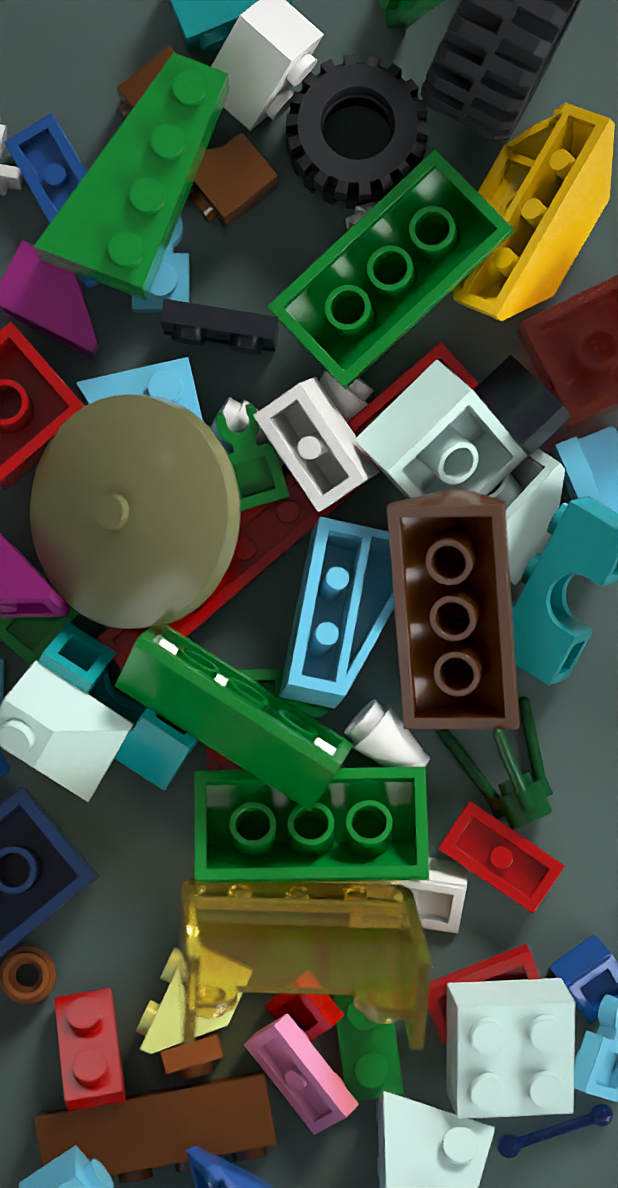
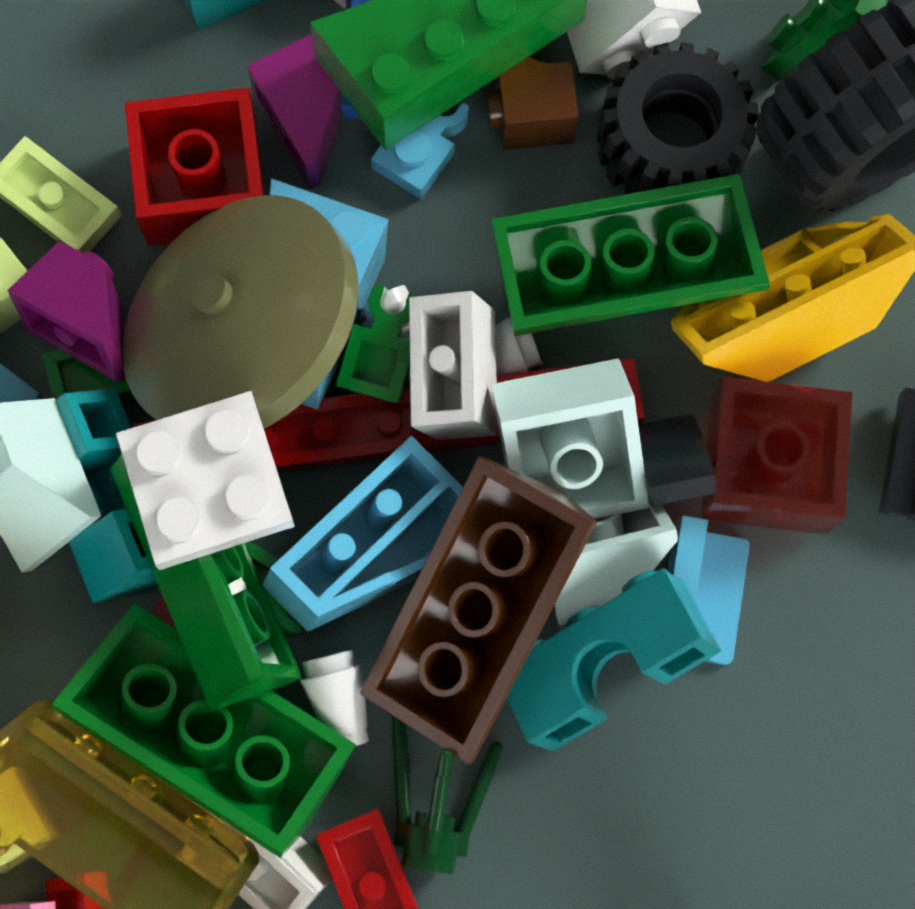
camera: 30 degrees right, 10 degrees down
black plate [160,299,279,355] -> none
none -> white plate [116,391,295,570]

